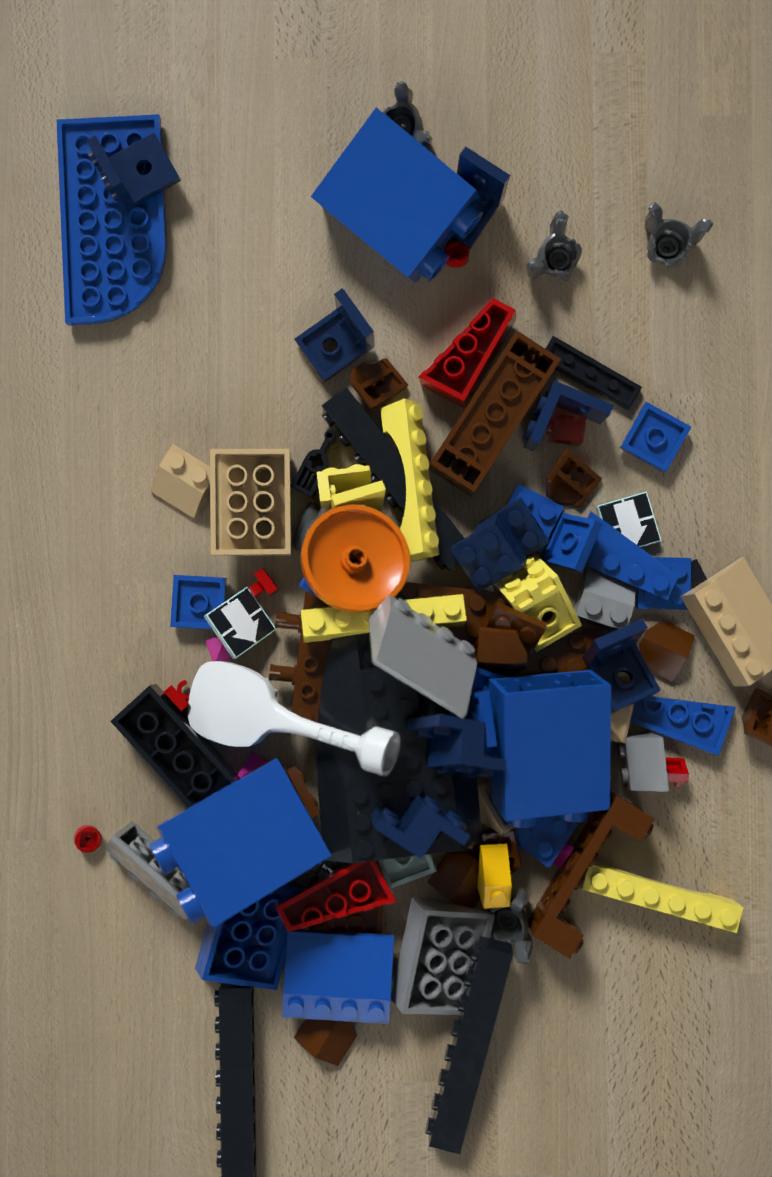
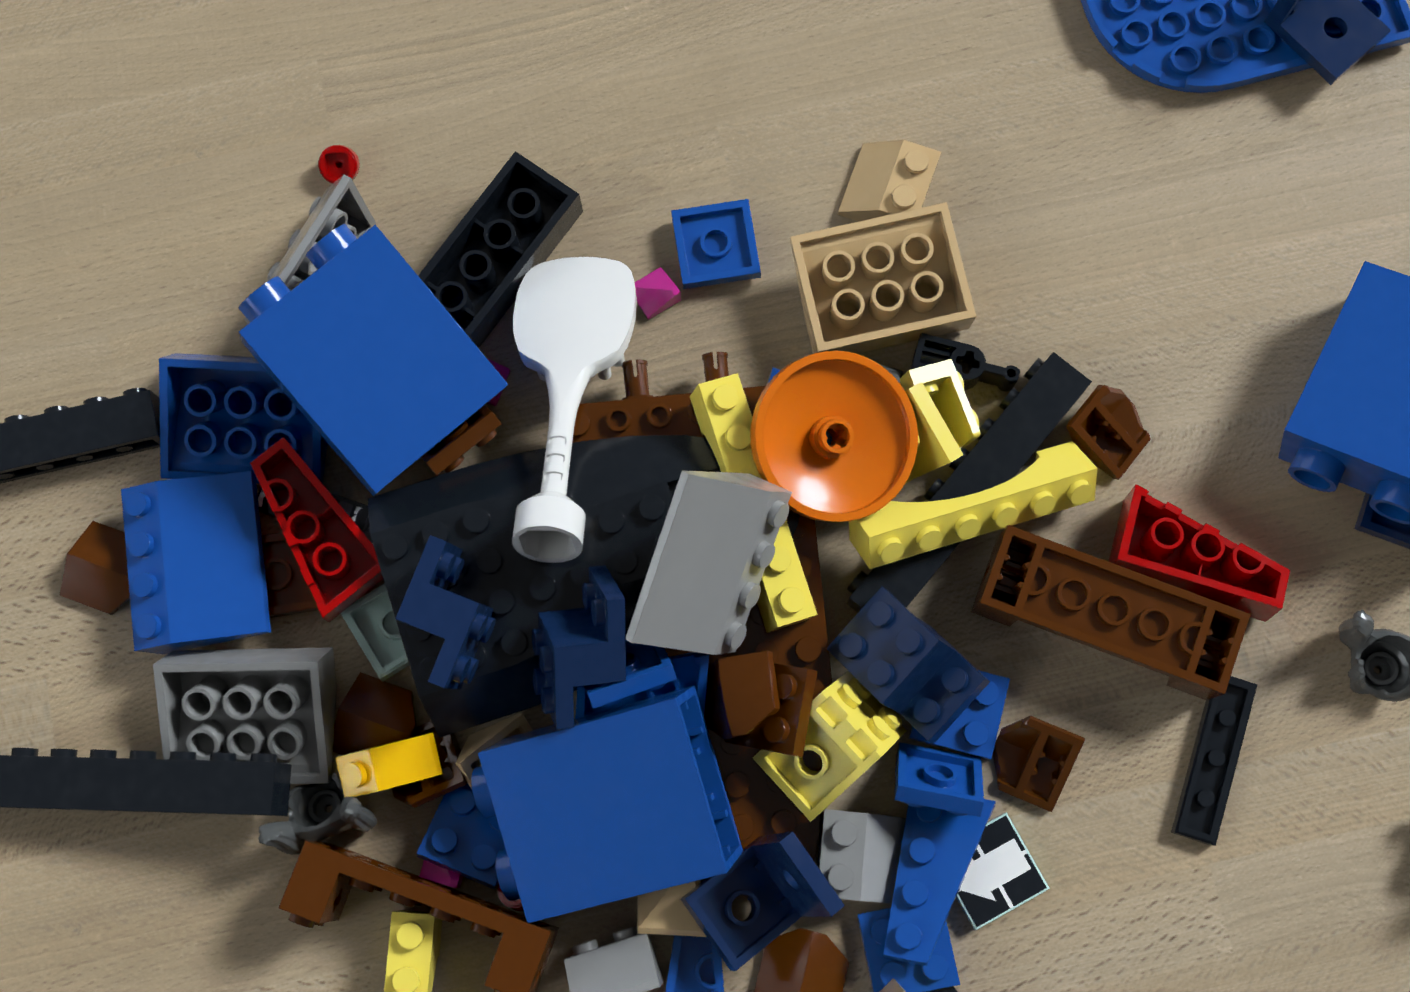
camera: 80 degrees right, 10 degrees down
red tile [164,680,190,712] -> none
tile [204,587,277,659] -> none
red tile [248,568,280,597] -> none
dark blue bracket [294,288,375,383] -> none
red tile [444,242,469,268] -> none
dark blue bracket [522,381,614,451] -> none
clear red brick [545,415,587,447] -> none
blue plate [619,402,691,473] -> none

